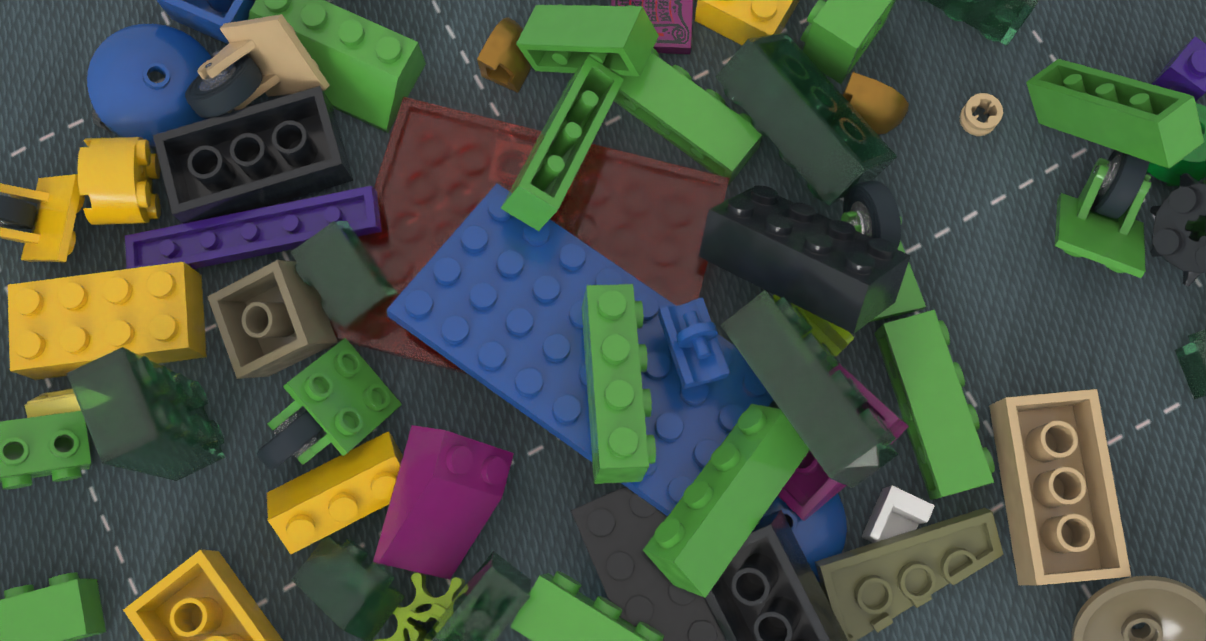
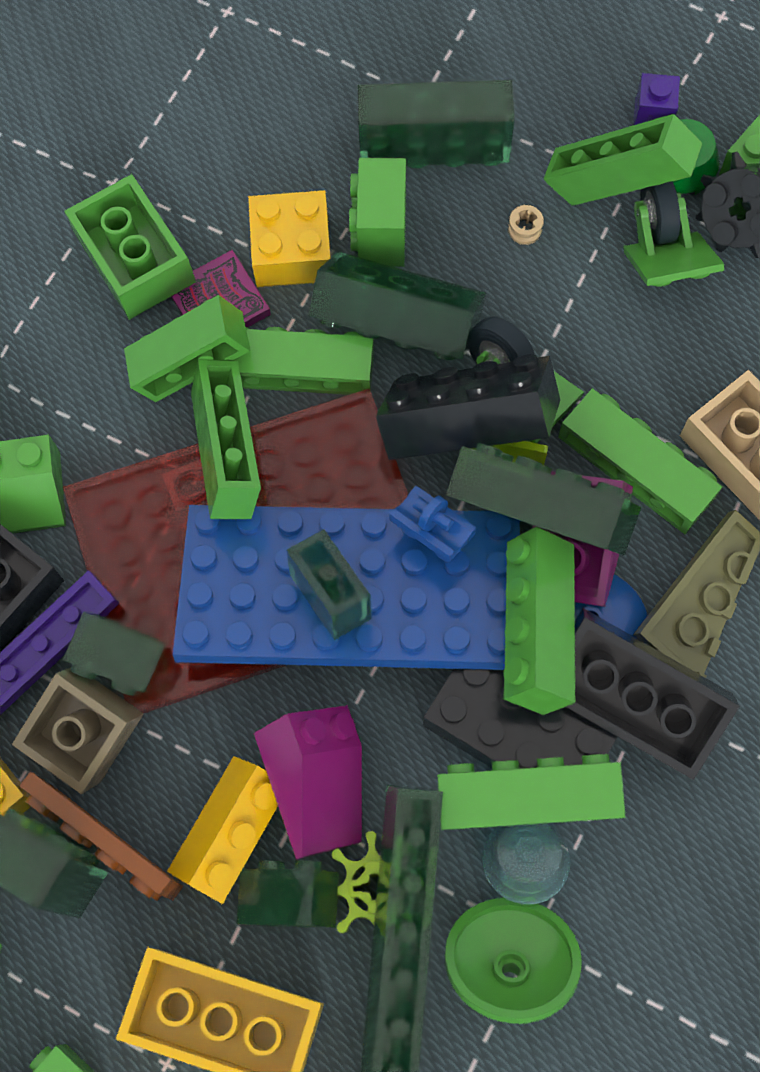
camera: 35 degrees left, 5 degrees down
bright green plate [256,338,402,471] -> none
pearl gold brick [477,17,531,93] -> none
bright green brick [582,284,656,484] -> none
pearl gold brick [832,72,909,136] -> none
white panel [862,485,935,543] -> none
none -> dark orange plate [19,771,184,901]
none -> brick [286,529,372,640]

